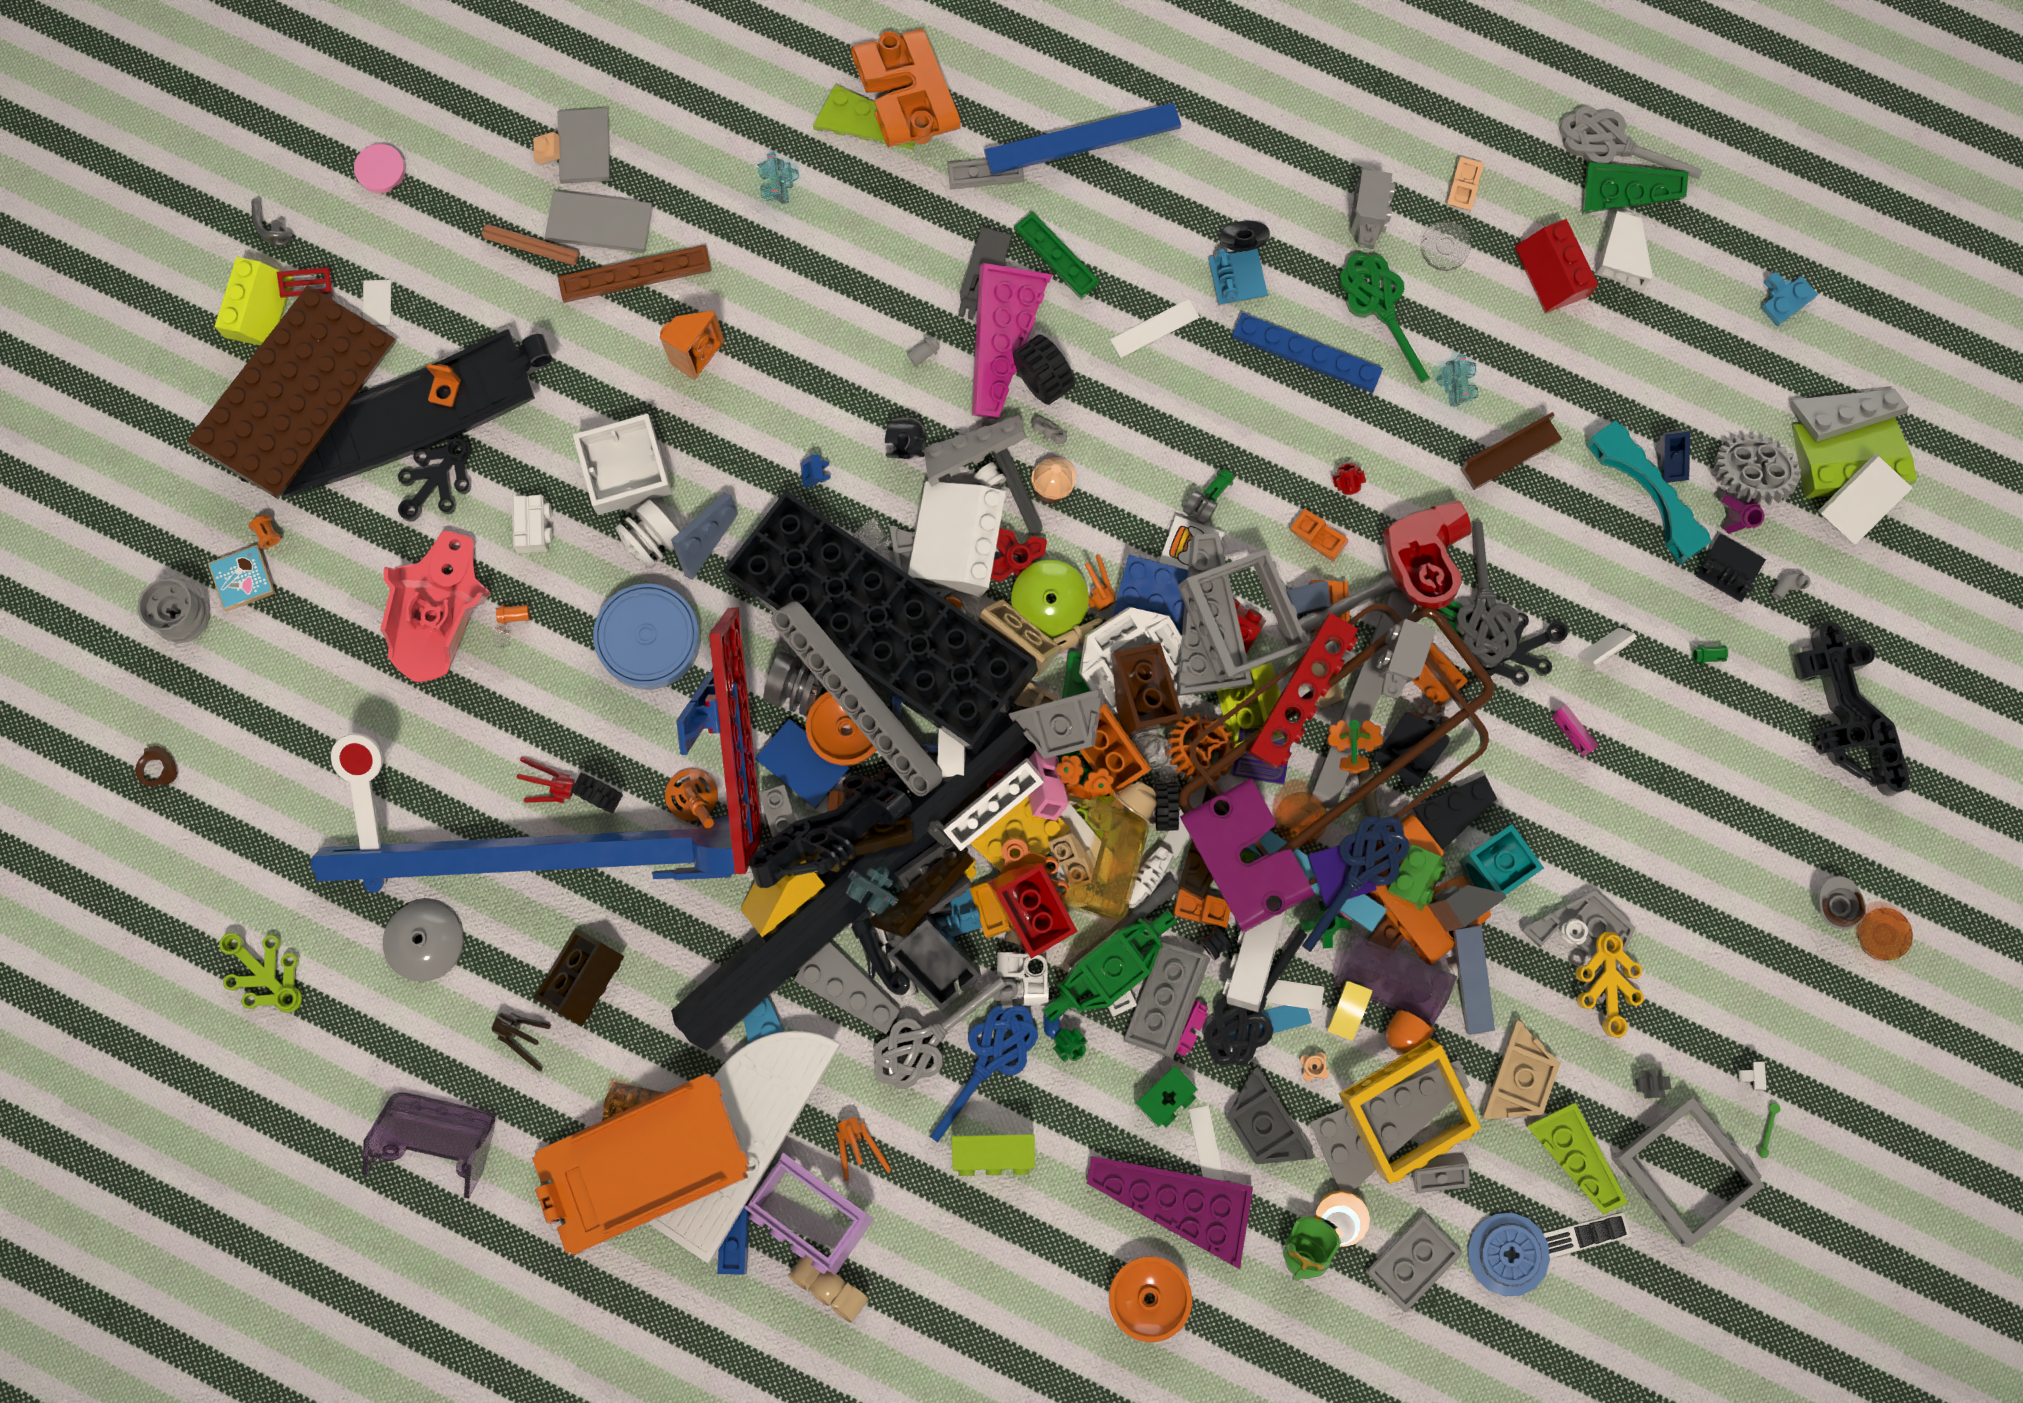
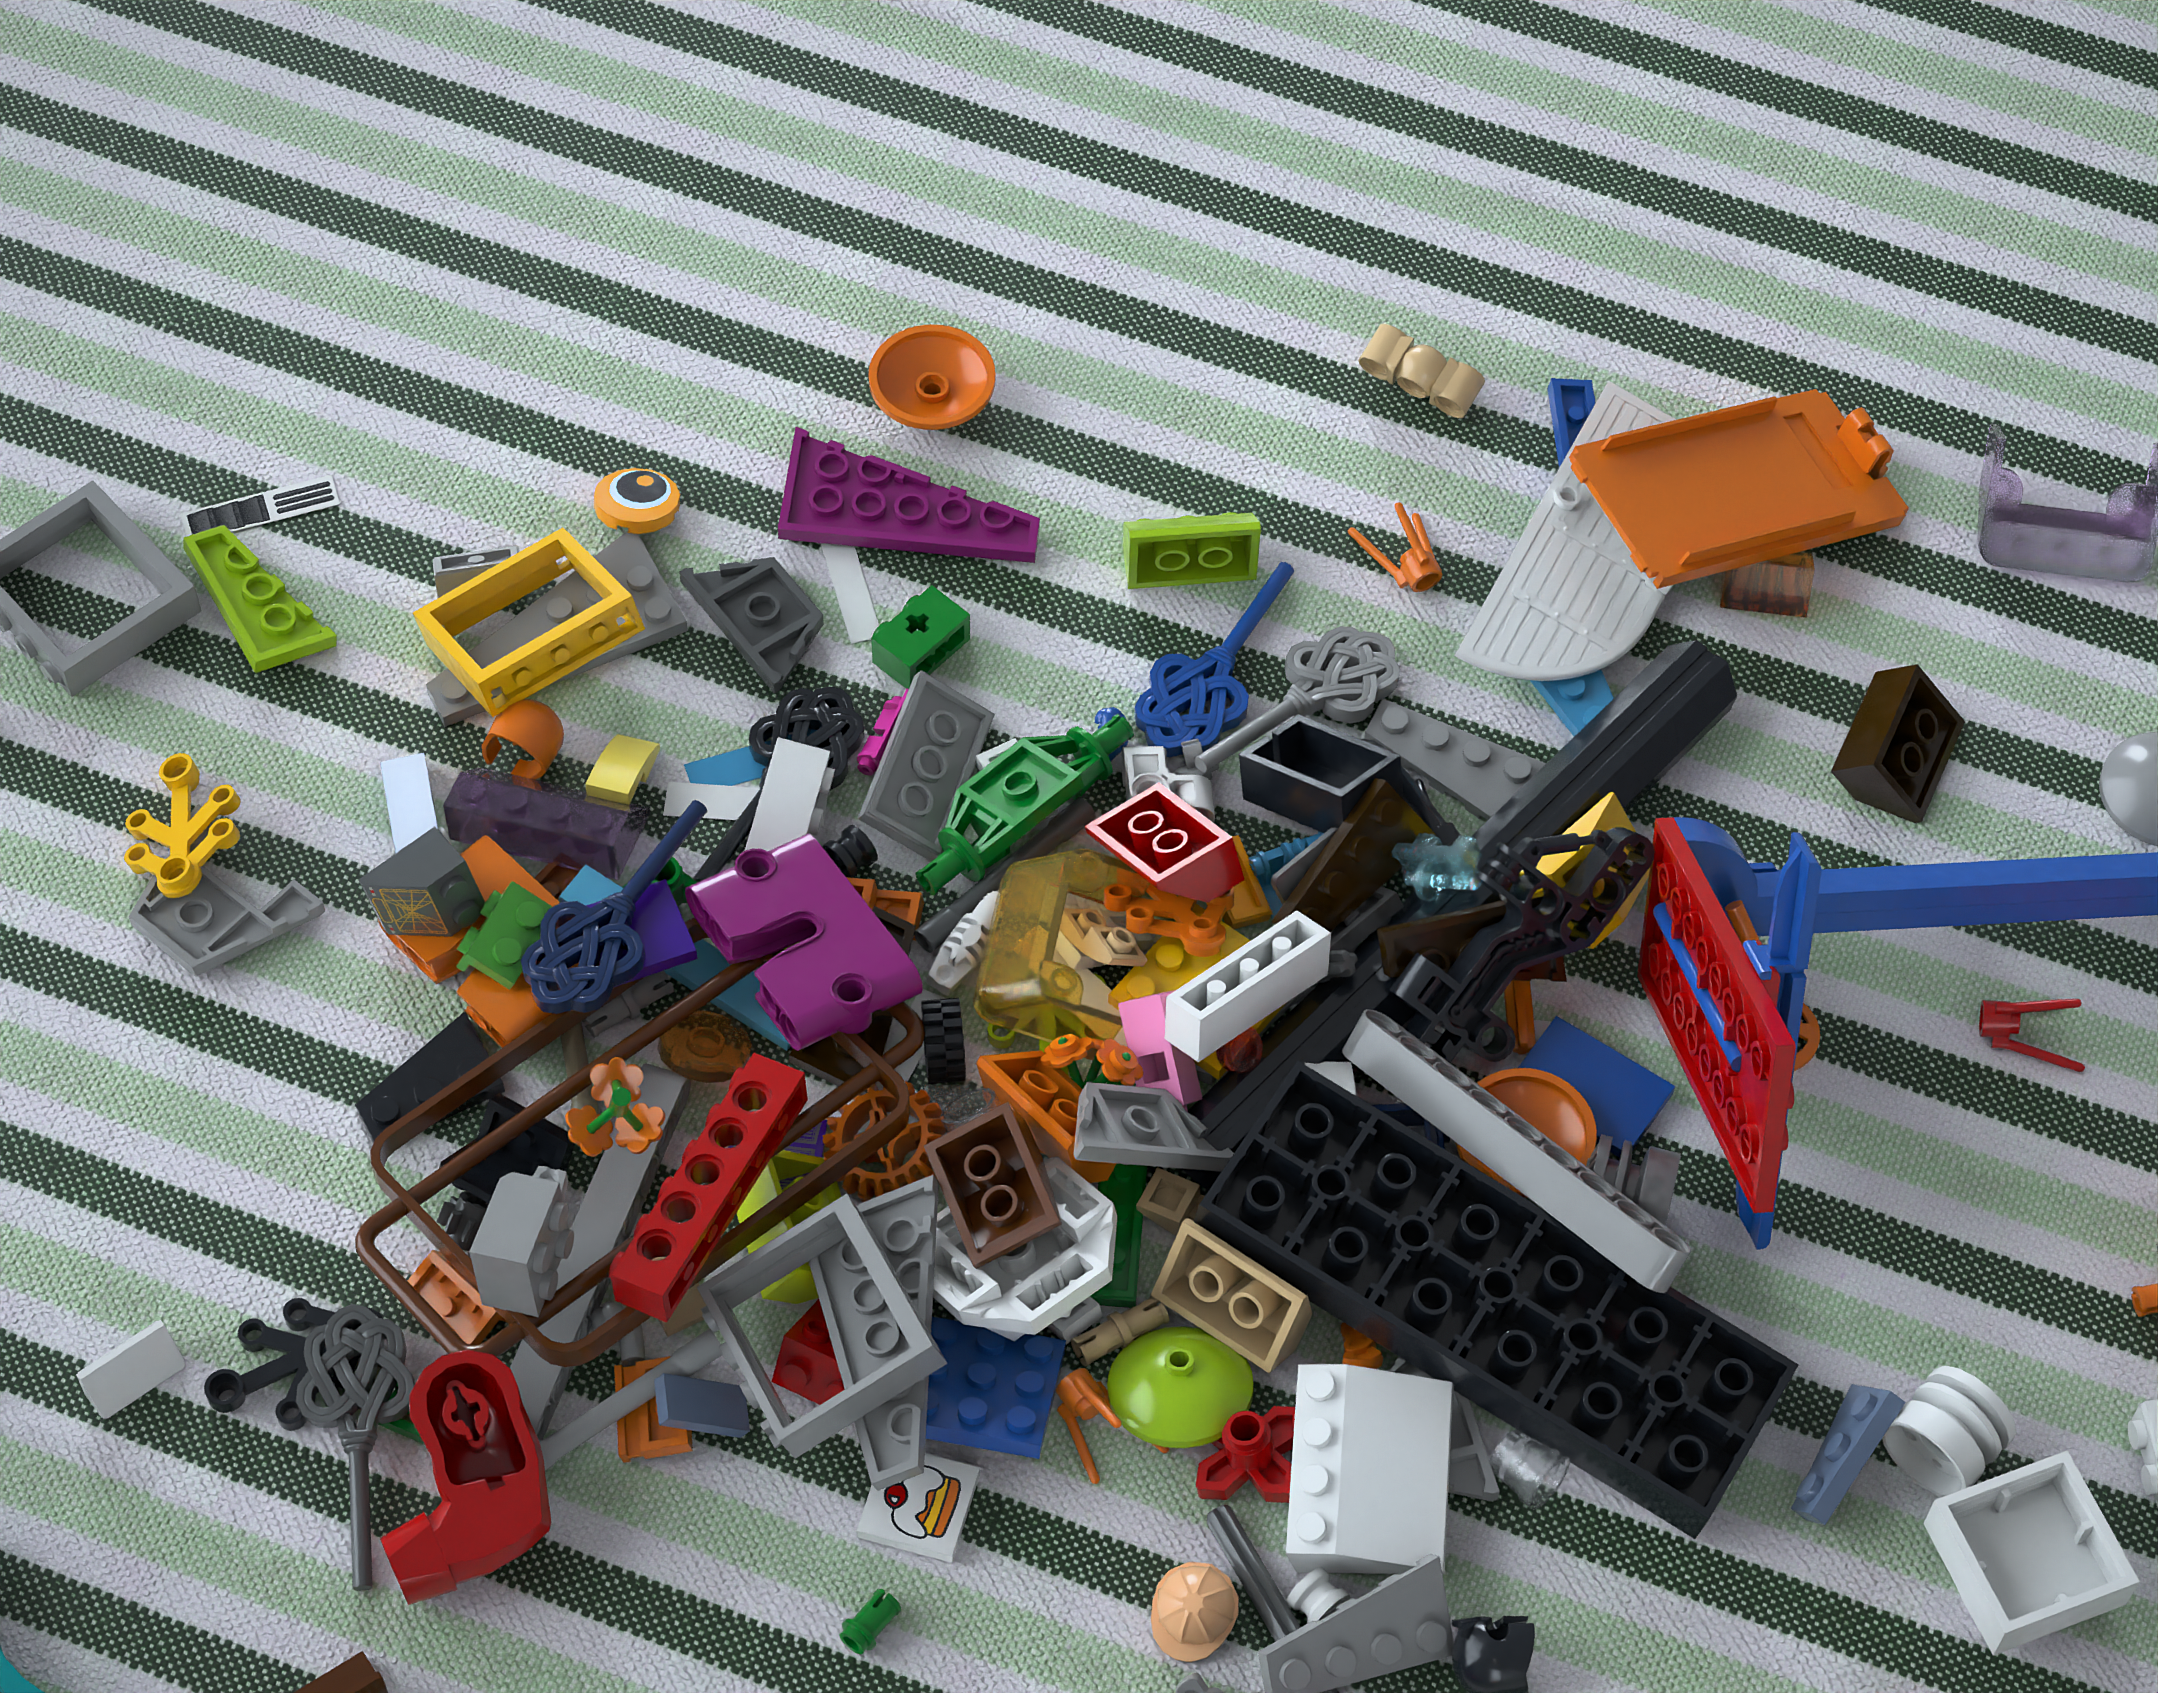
camera: 175 degrees right, 20 degrees down
dark brown plant [491,1012,551,1072] -> none
black tyre [571,773,623,814] -> none
medium blue brick [593,583,701,690] -> none
lavender window [744,1153,874,1275] -> none
light grey brick [759,785,797,838] -> none
blue tile [800,454,831,487] -> none
green gear [1053,1028,1088,1062] -> none
tan piece [1113,782,1157,830] -> none
flat silver wheel [1183,490,1218,525] -> none
bright green helmet [1283,1217,1341,1281] -> none
orange slope [1290,509,1348,562] -> none
light nougat plate [1300,1052,1329,1081] -> none
red gear [1332,463,1366,495] -> none
light grey tile [1365,1213,1463,1313] -> none
teal brick [1458,824,1544,895] -> none
medium blue piece [1468,1213,1550,1297] -> none
tan wing [1481,1020,1560,1120] -> none
dark pink slope [1551,705,1598,757] -> none
white plate [1561,918,1588,945] -> none
dark grey gear [1635,1069,1671,1099] -> none

